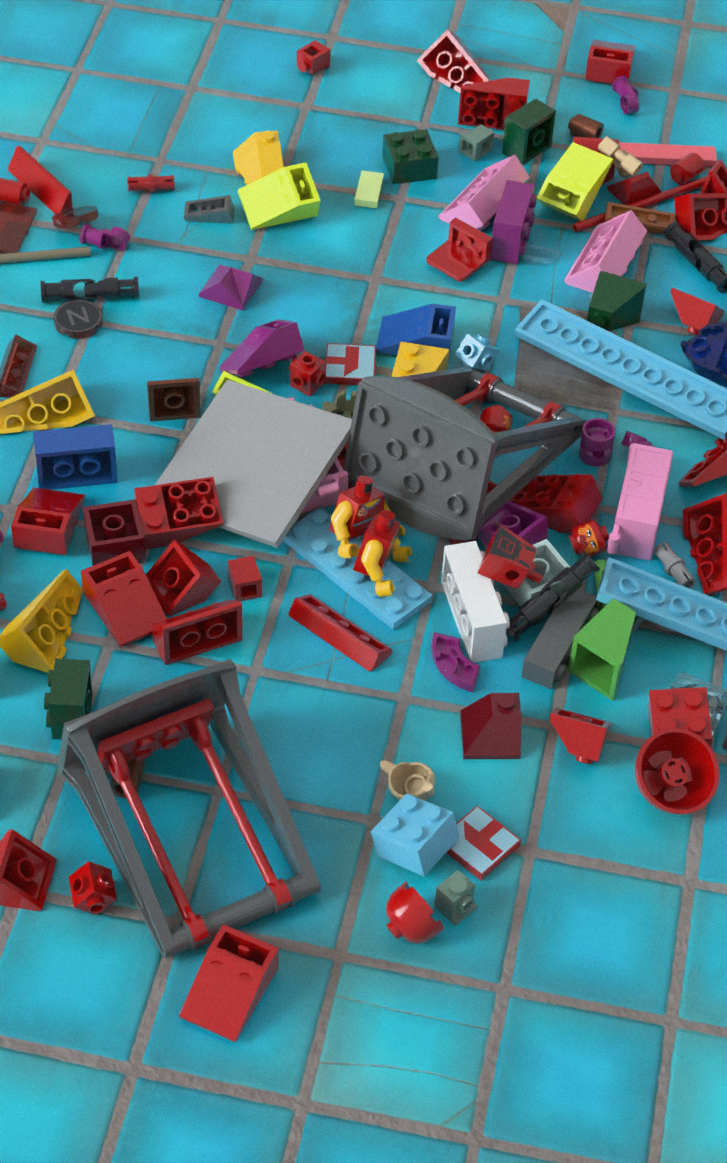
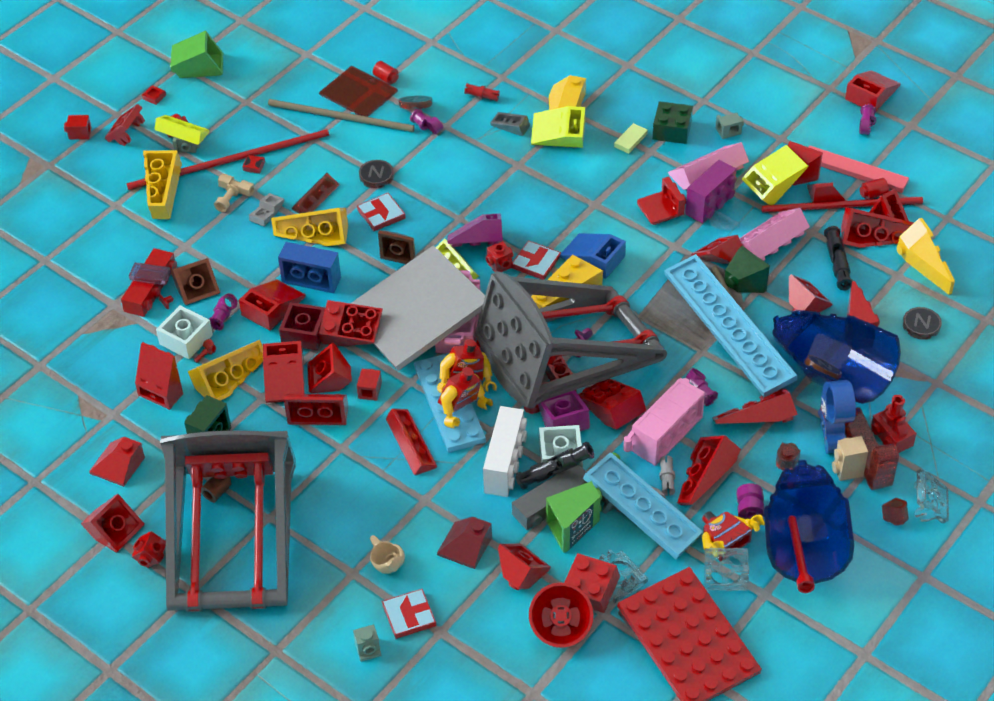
camera: 30 degrees right, 0 degrees up
red slope [8,145,73,215] -> none
black piece [41,276,139,303] -> none
red slope [179,924,279,1042] -> none
magenta slope [199,265,263,311] -> none
red brick [297,40,331,74] -> none
medium azure brick [371,793,460,877] -> none
red cylinder [386,881,444,944] -> none
wedge [417,29,491,93] -> none
magenta tile [432,632,481,693] -> none
medium azure brick [455,334,499,371] -> none
red slope [458,77,530,130] -> none
red torso [477,524,546,588] -> none
red head [480,405,513,433] -> none
dark green brick [502,98,556,165] -> none
copper brick [568,114,604,138] -> none
red head [569,520,609,557] -> none
magenta wheel [579,418,616,467] -> none
tan bar [598,136,643,178] -> none
dark orange tile [604,202,675,235] -> none
none -> tile [357,193,406,231]
none -> red slope [691,235,743,264]

